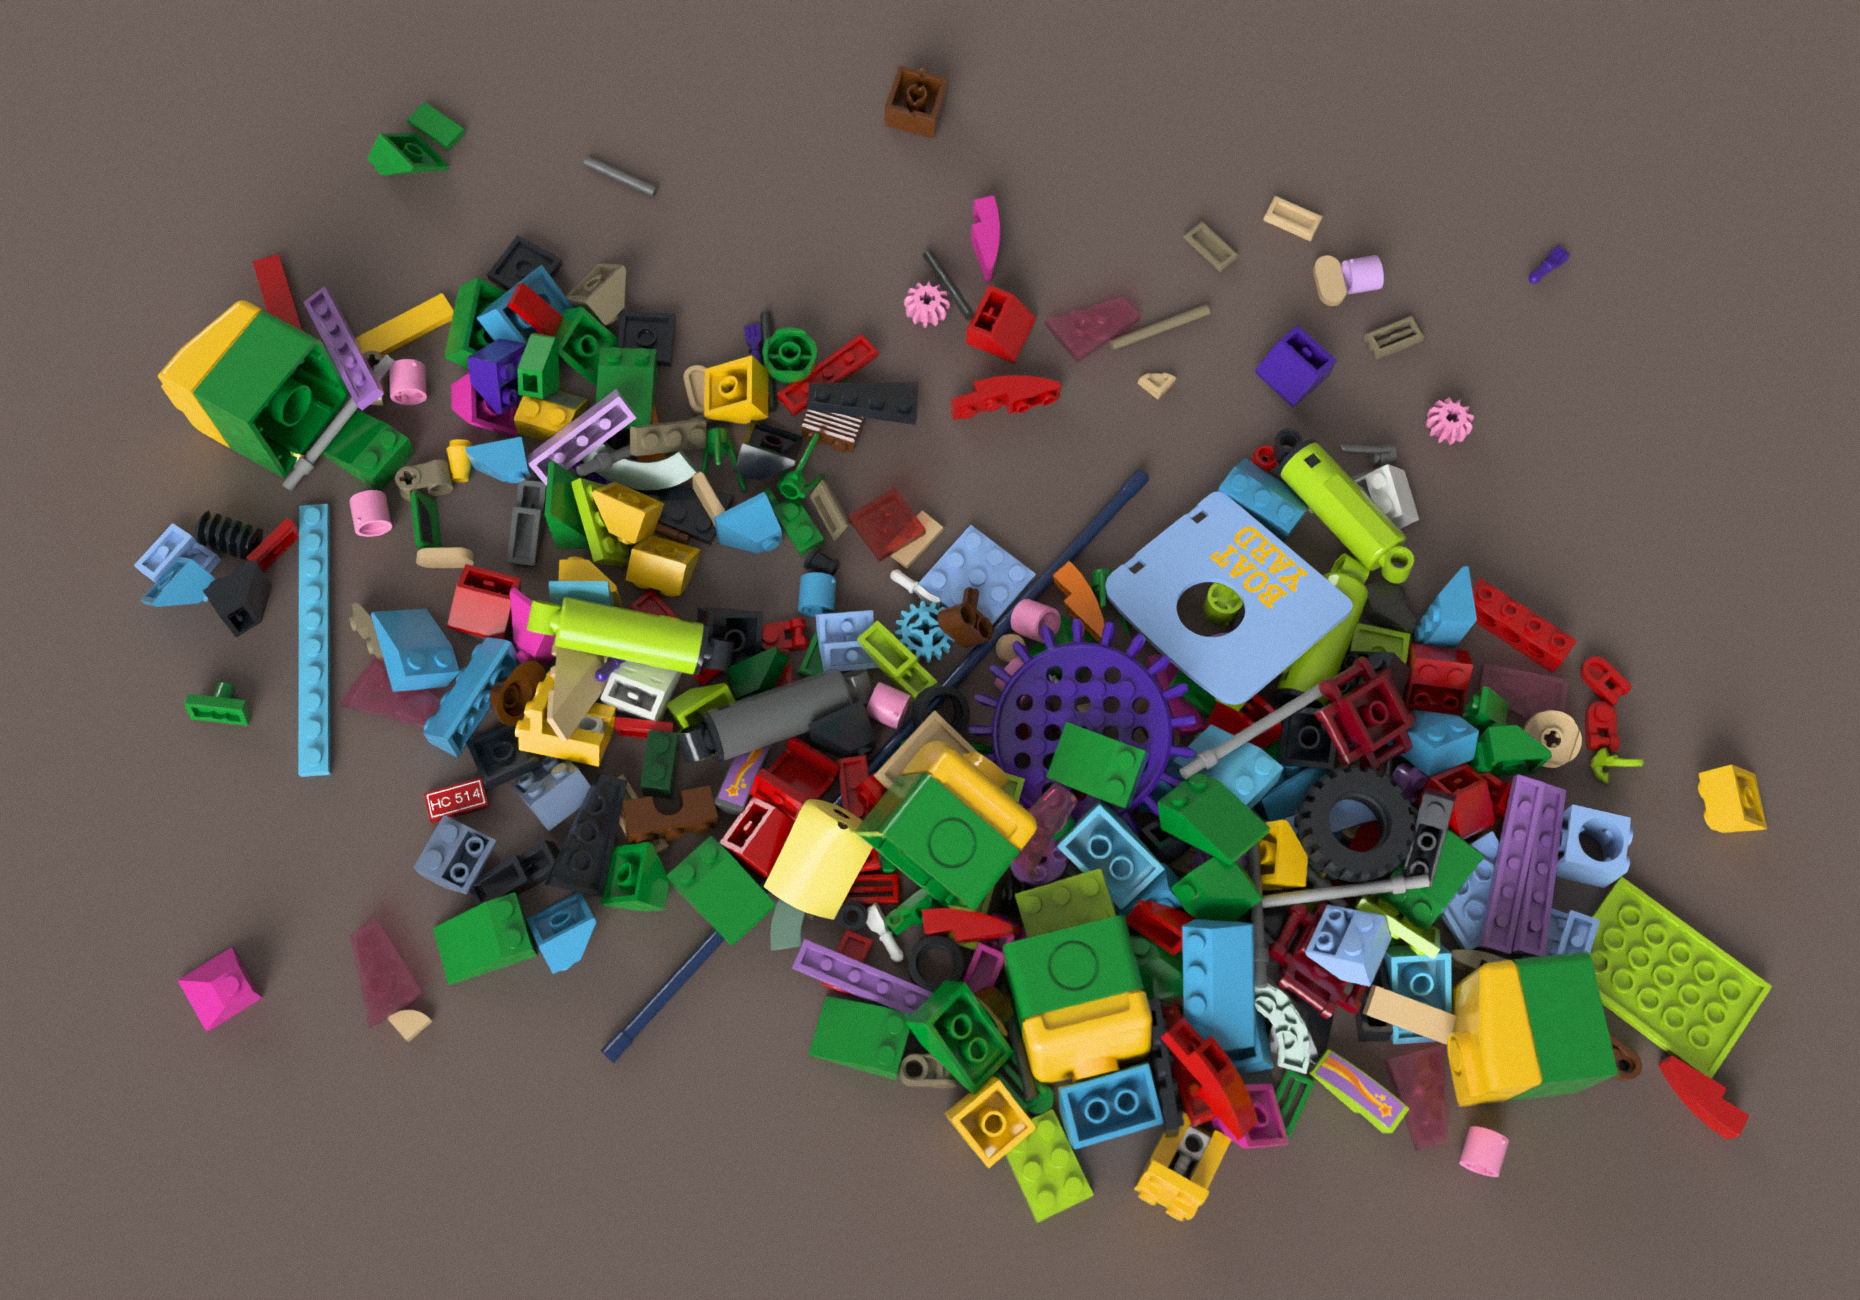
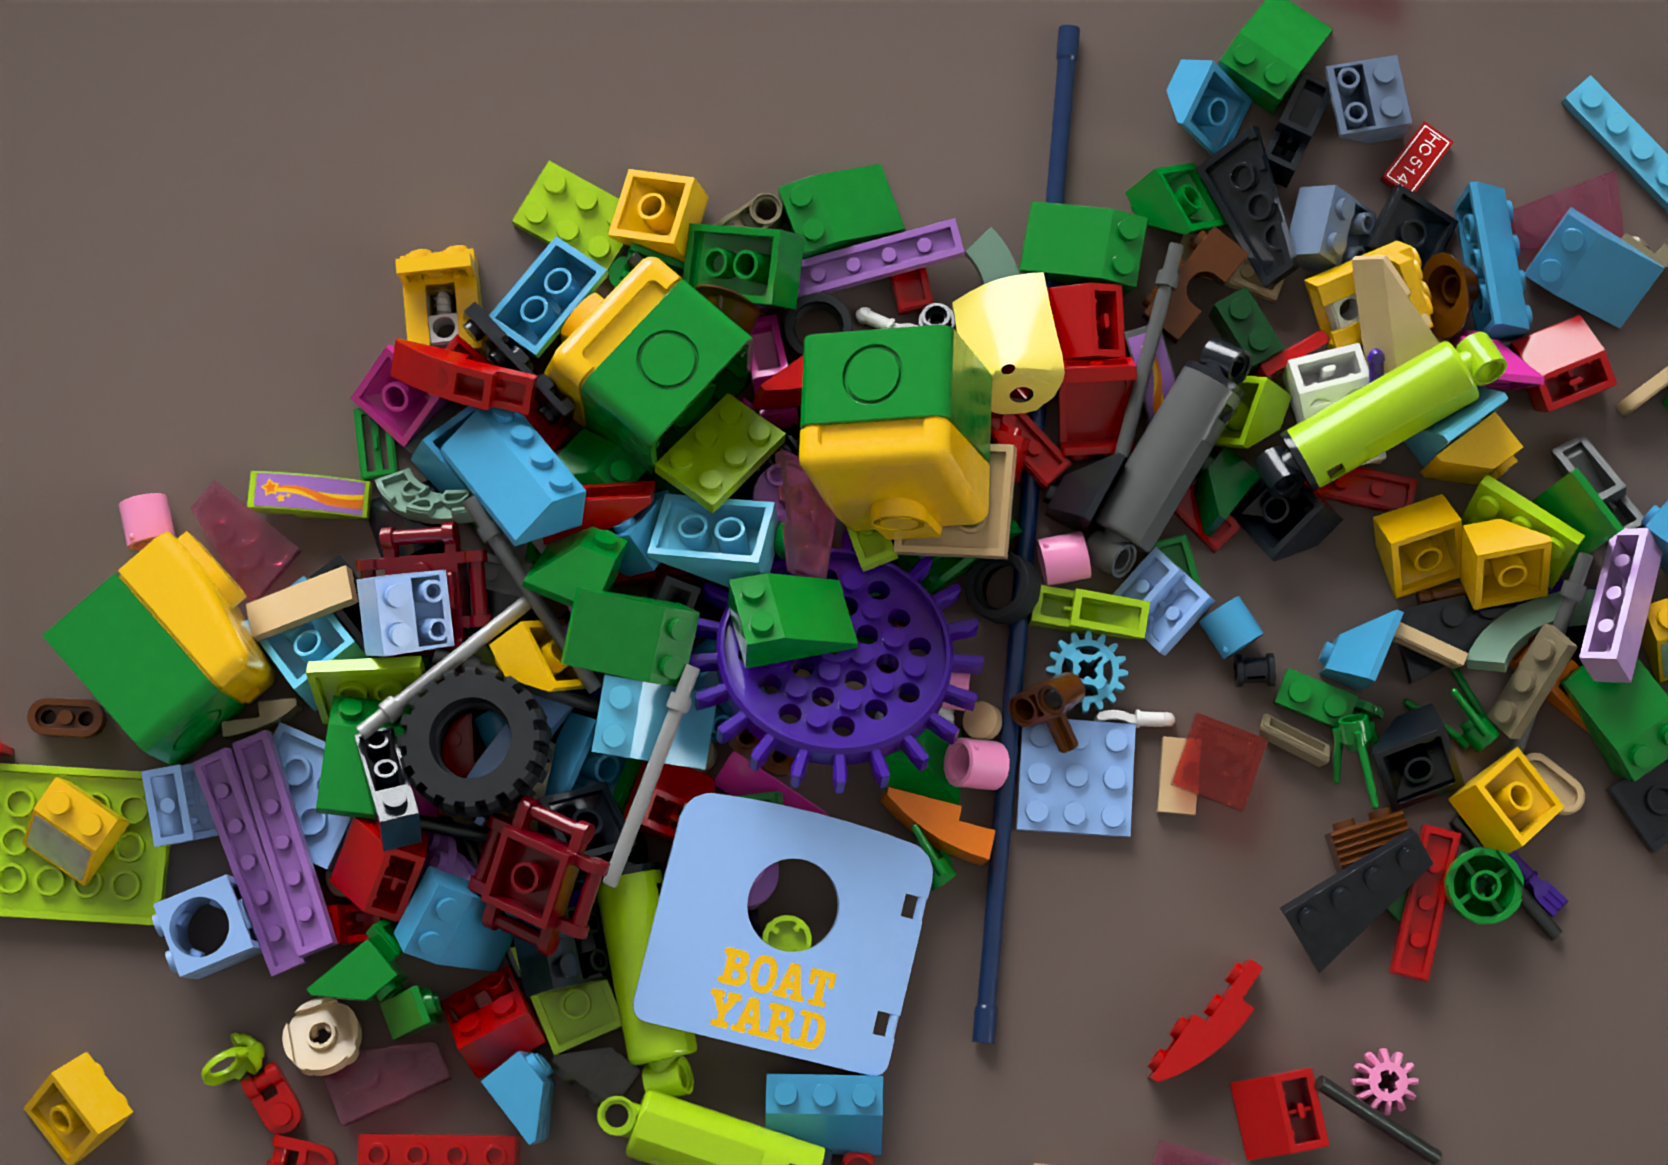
camera: 150 degrees right, 10 degrees up
red plate [761,618,809,652] -> none
none -> yellow slope [23,777,131,886]
none -> dark grey bar [1114,242,1184,460]

